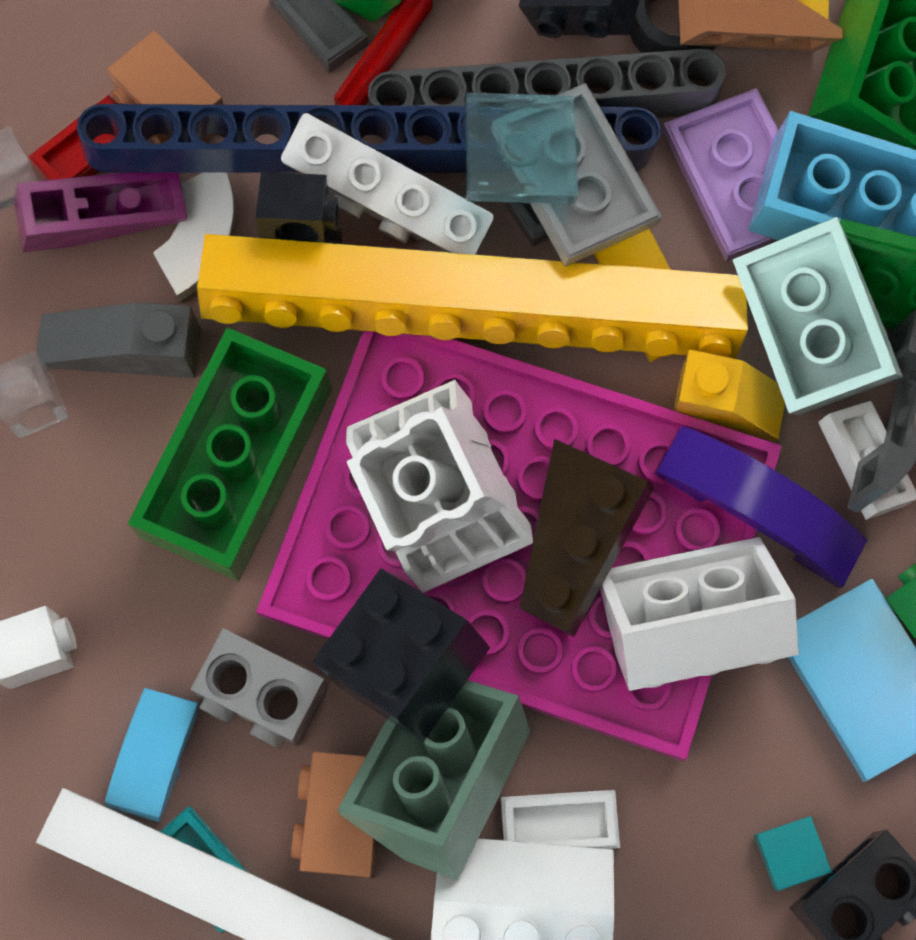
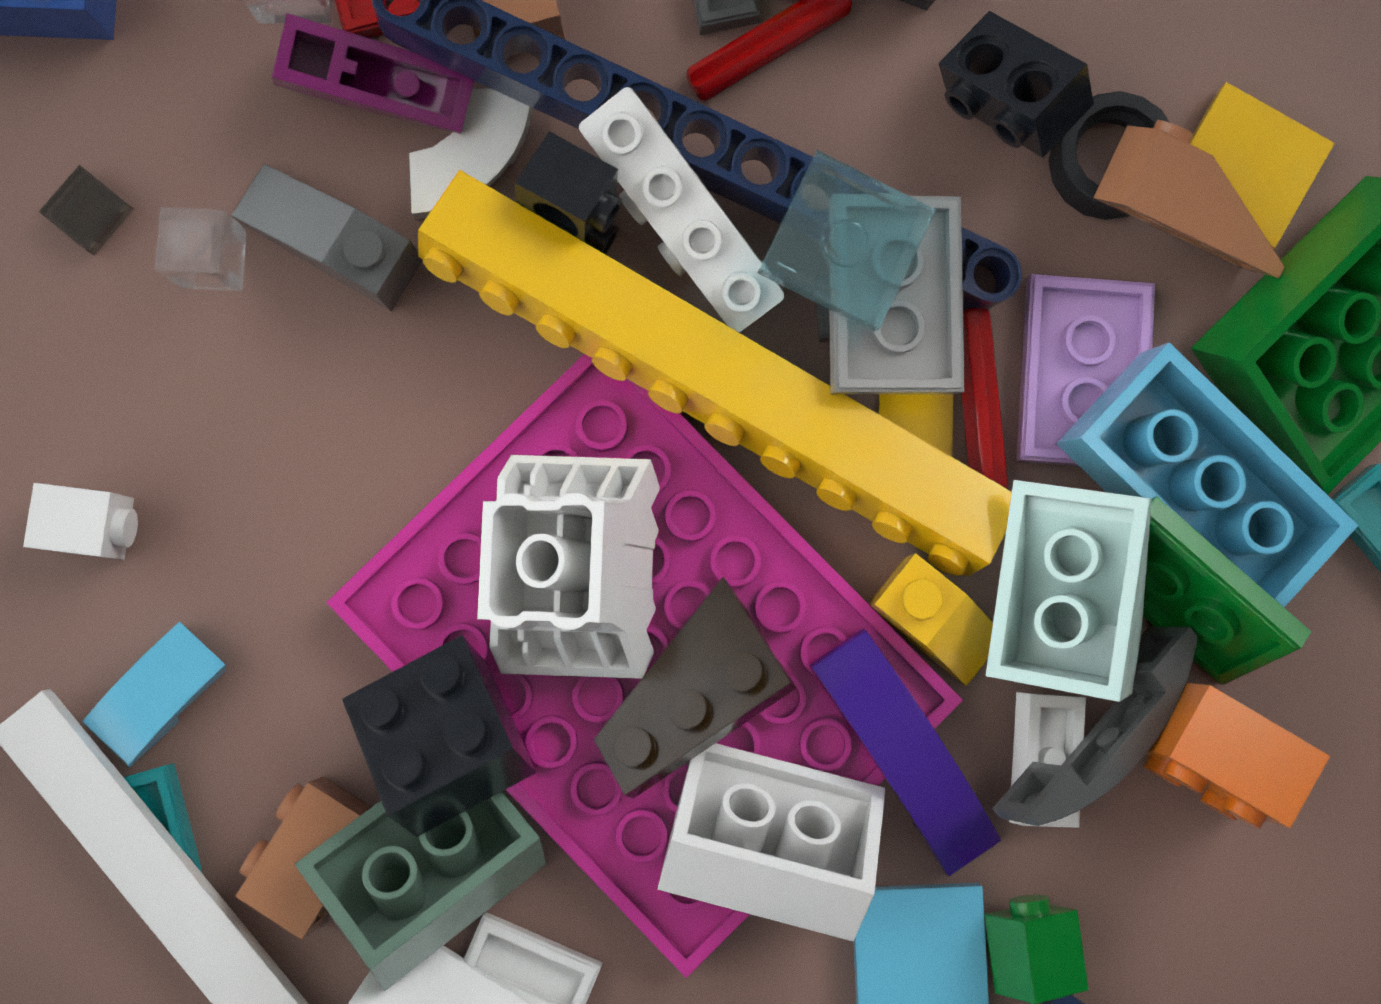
camera: 25 degrees right, 10 degrees up
green brick [127,327,332,582] -> none
light grey brick [190,628,329,749] -> none
dark grey beam [368,49,727,136] -> none
none -> red axle [961,308,1009,489]

